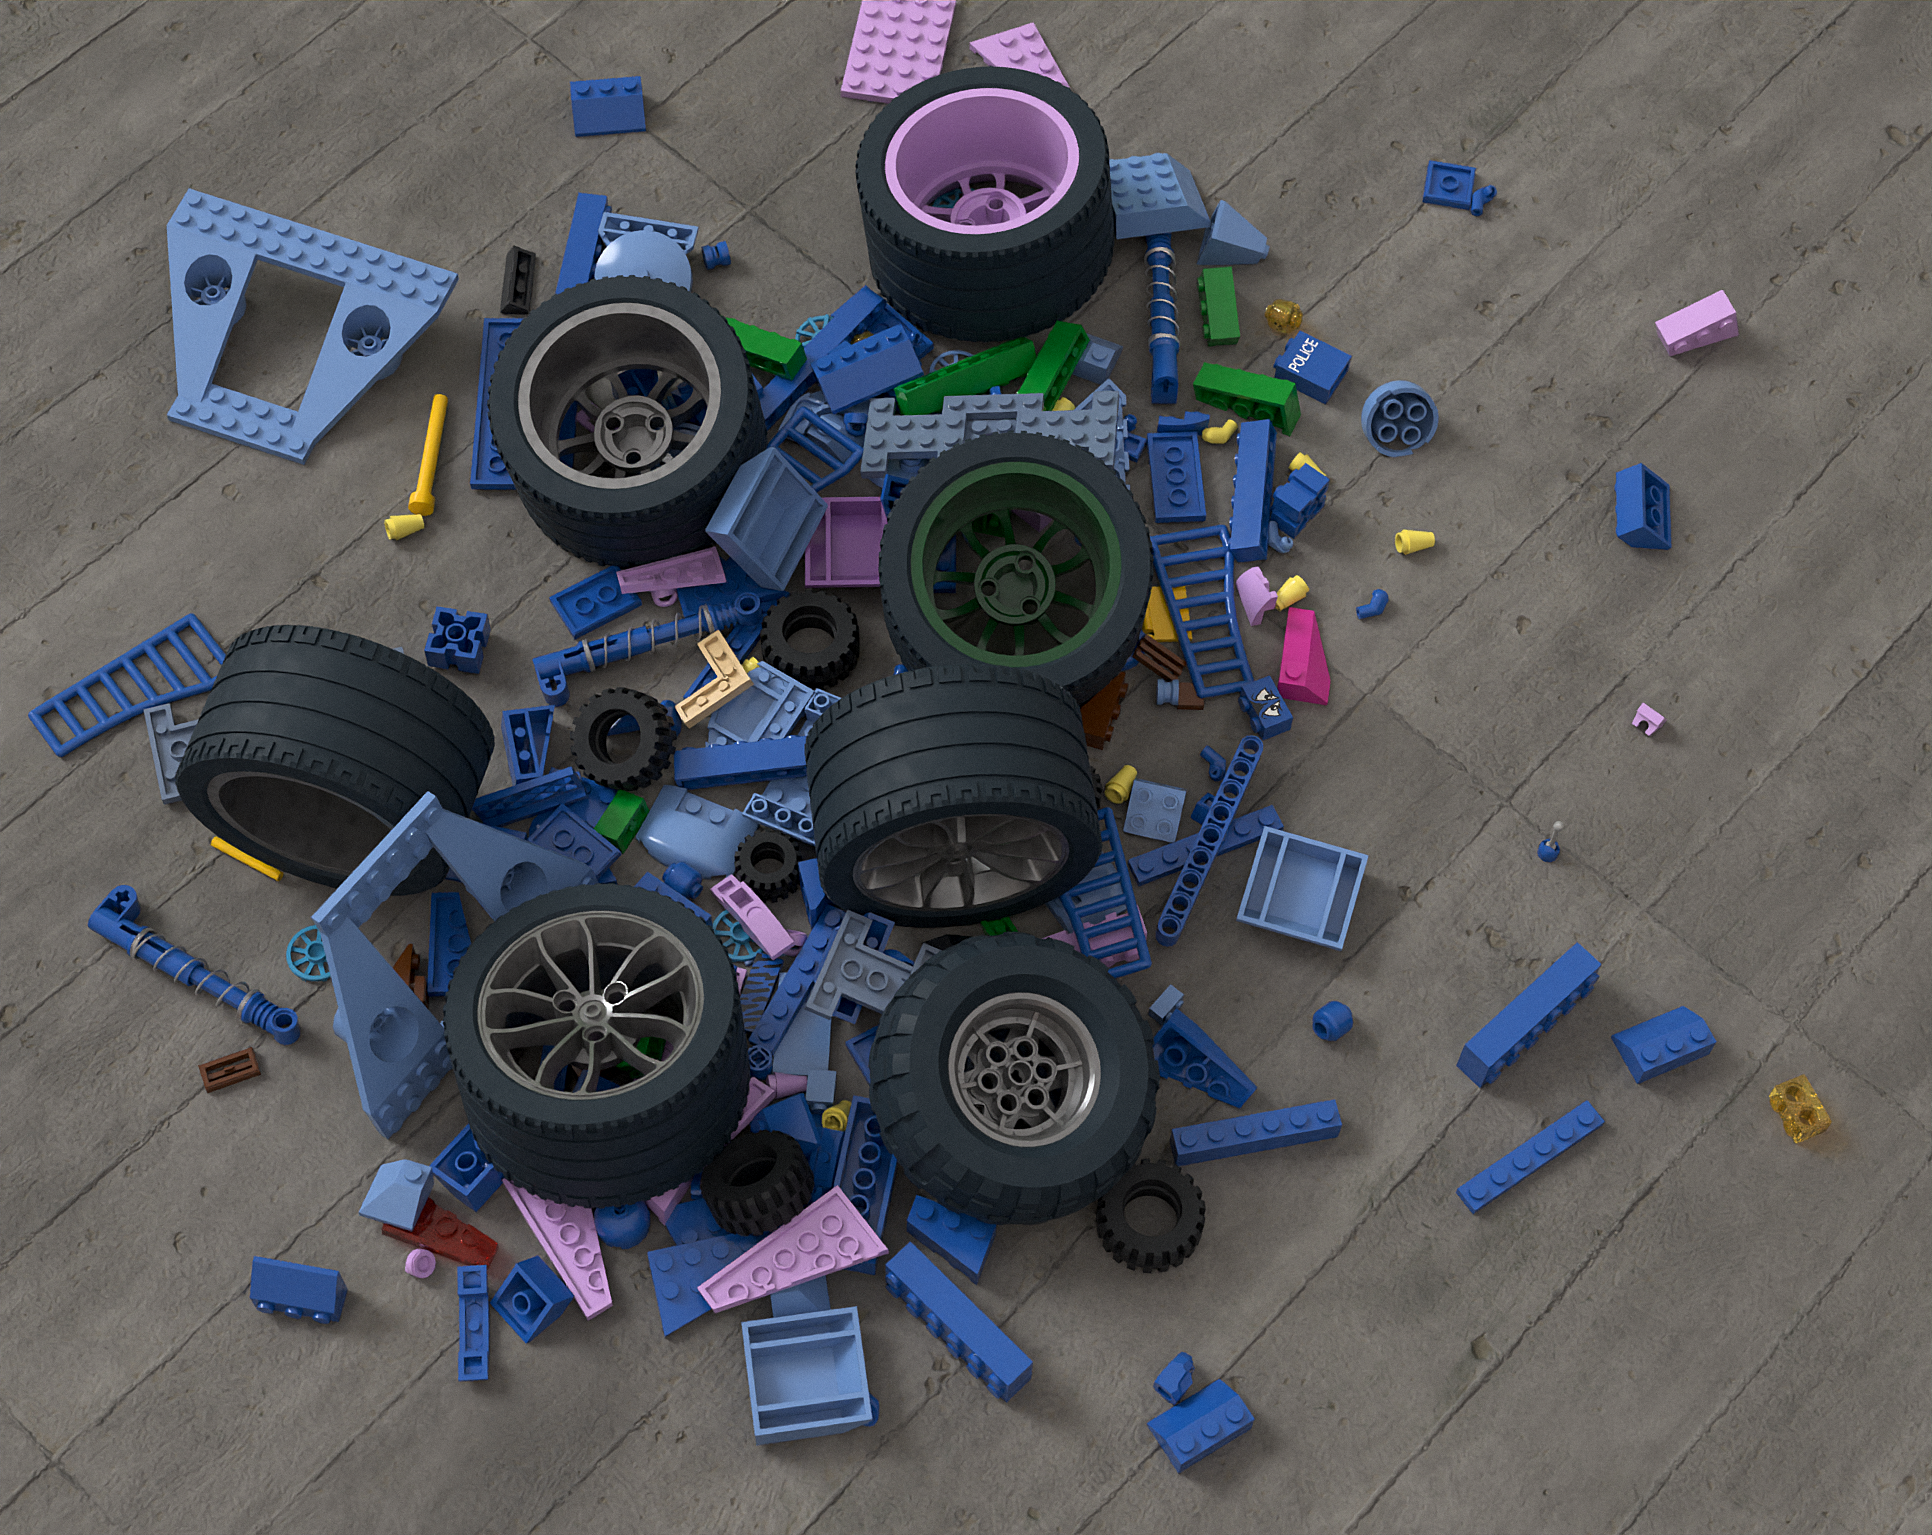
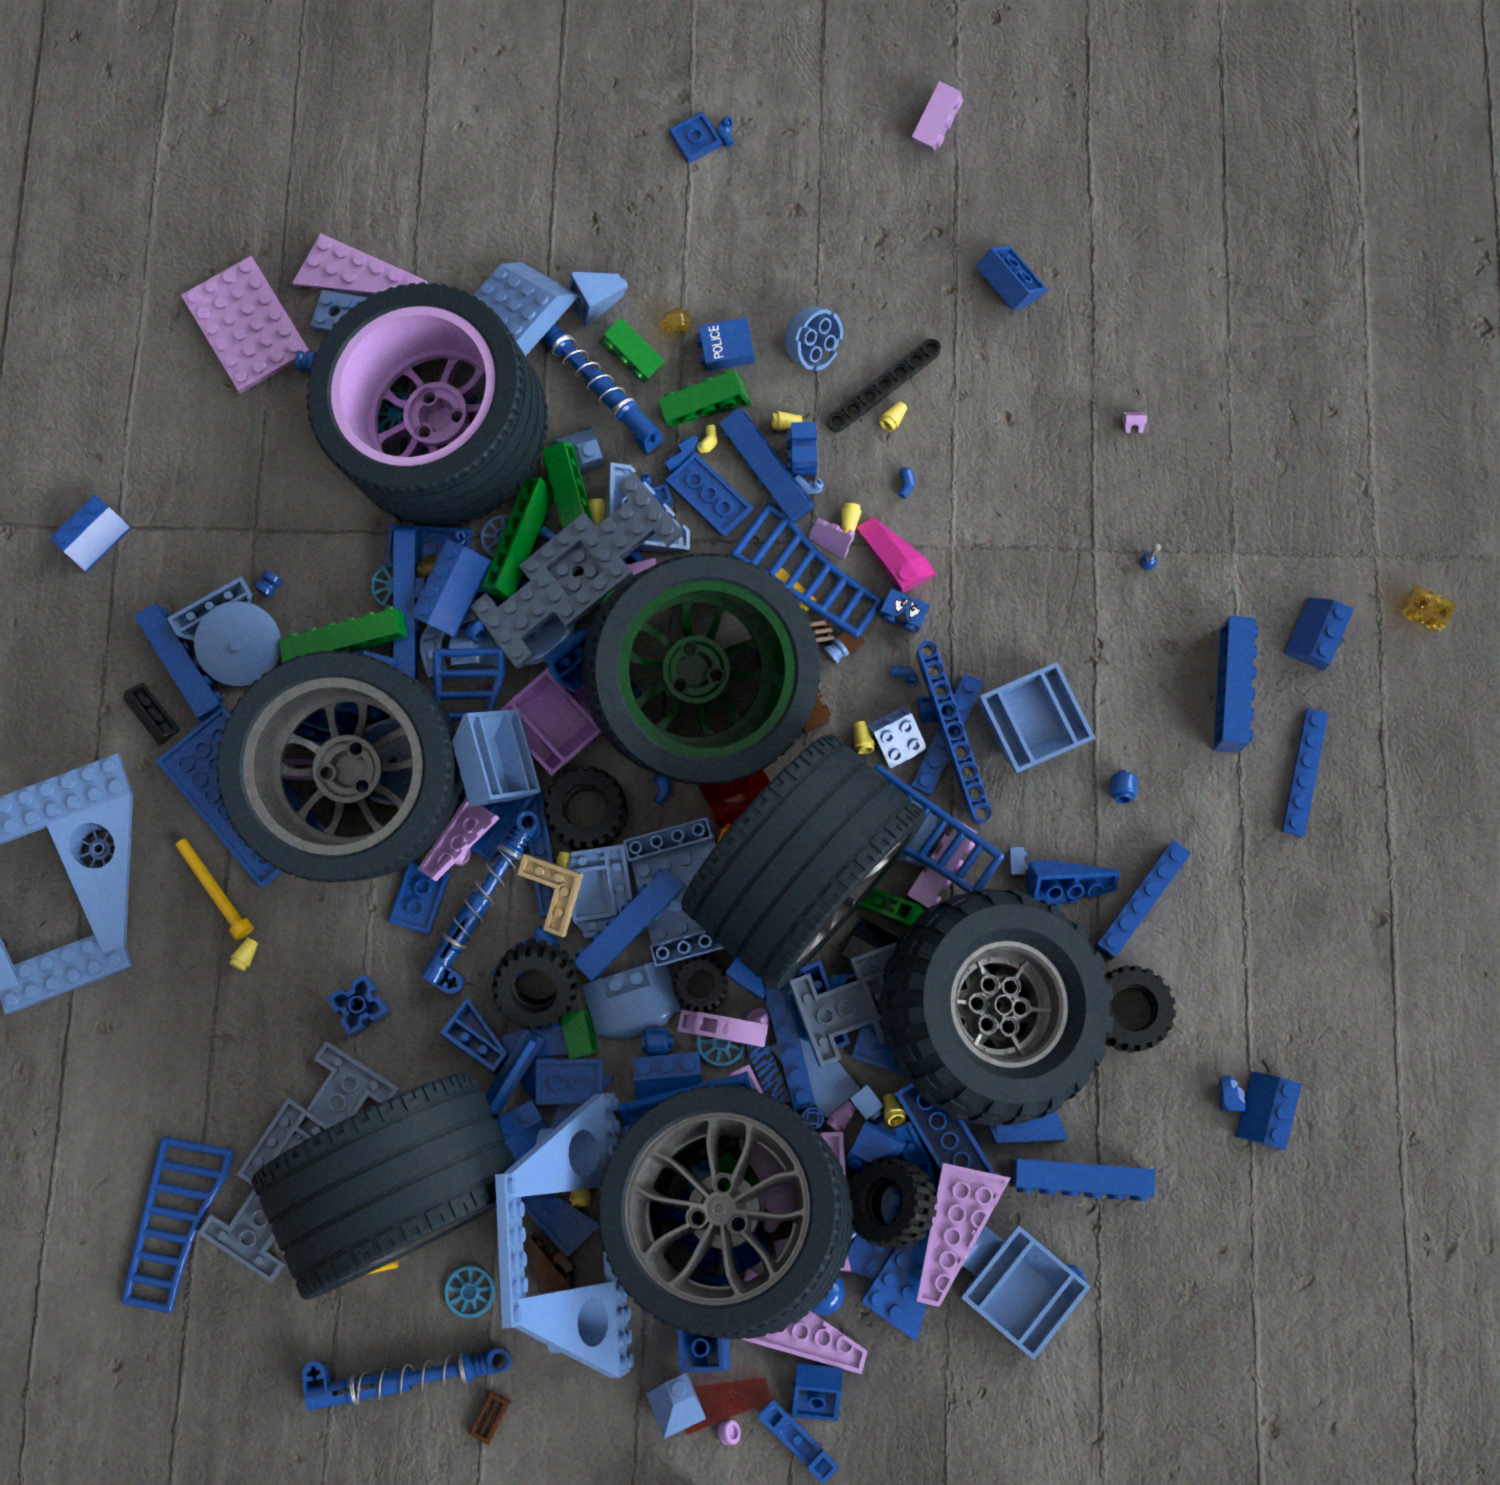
camera: 35 degrees left, 15 degrees up
none -> black beam [828,339,941,433]

